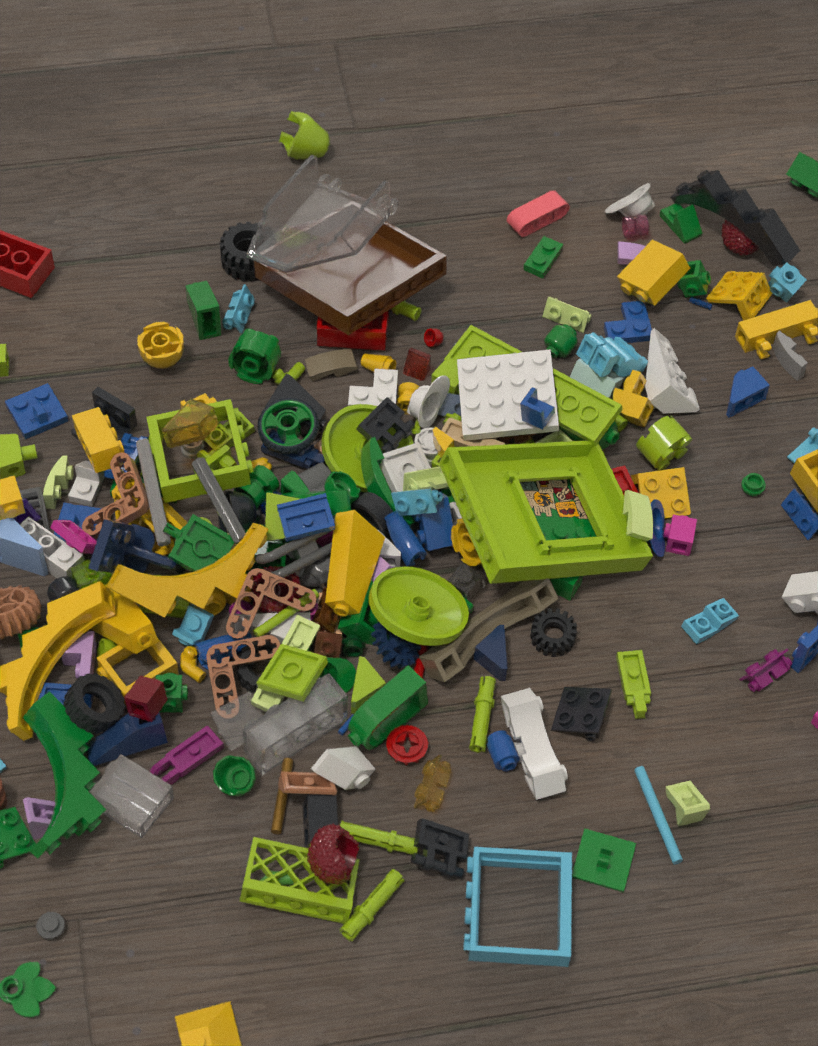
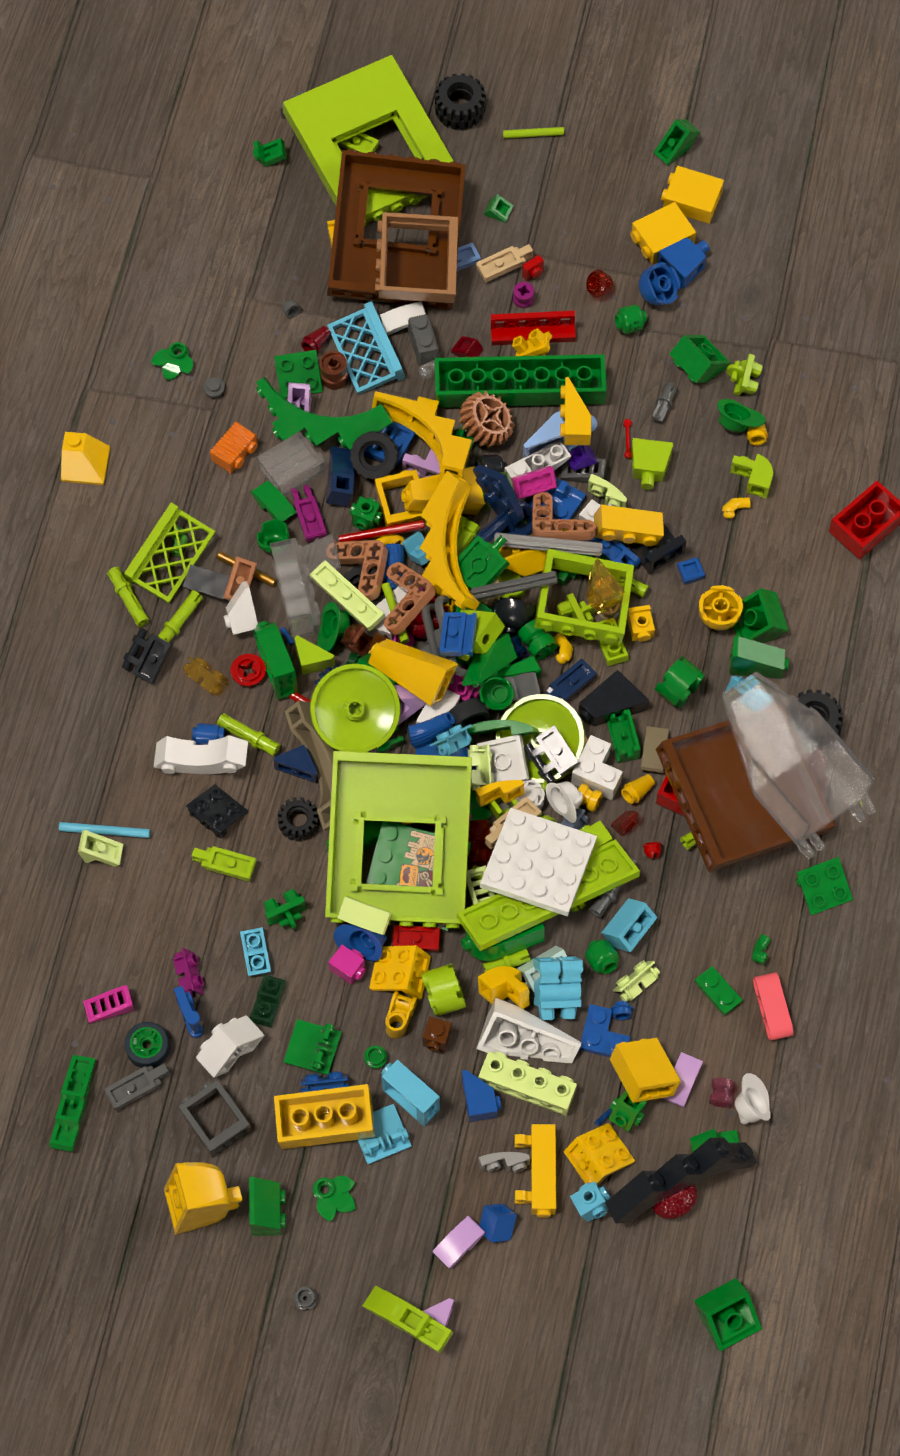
camera: 115 degrees right, 10 degrees up
blue hinge [5,383,68,440] -> none
dark red brick [124,676,168,722] -> none
green wheel [257,398,319,454] -> none
lime plate [257,644,328,702] -> none
lime arm [272,362,305,385] -> none
dark red hair [307,824,359,885] -> none
medium azure window [464,847,572,967] -> none
blue panel [520,387,555,430] -> none
green piece [572,828,636,893] -> none
none -> orange brick [210,422,258,473]
none -> clear green slope [249,974,286,1028]
none -> green slope [250,480,296,522]
none -> green hips [264,889,306,930]
none -> green hinge [283,1019,342,1075]
none -> red bar [339,520,425,542]
none -> medium azure window [381,1060,440,1126]
none -> yellow piece [385,991,418,1039]
none -> reddish brown brick [422,1016,452,1053]
none -> yellowish green brick [478,1051,577,1116]
none -> medium azure brick [601,898,658,952]
none -> green hinge [607,709,641,763]
none -> blue plate [611,1001,634,1020]
none -> blue tile [677,557,705,585]
none -> yellow arm [722,497,750,518]
none -> green slope [733,588,789,643]
none -> green arm [751,934,771,965]
none -> green hinge [795,857,853,915]

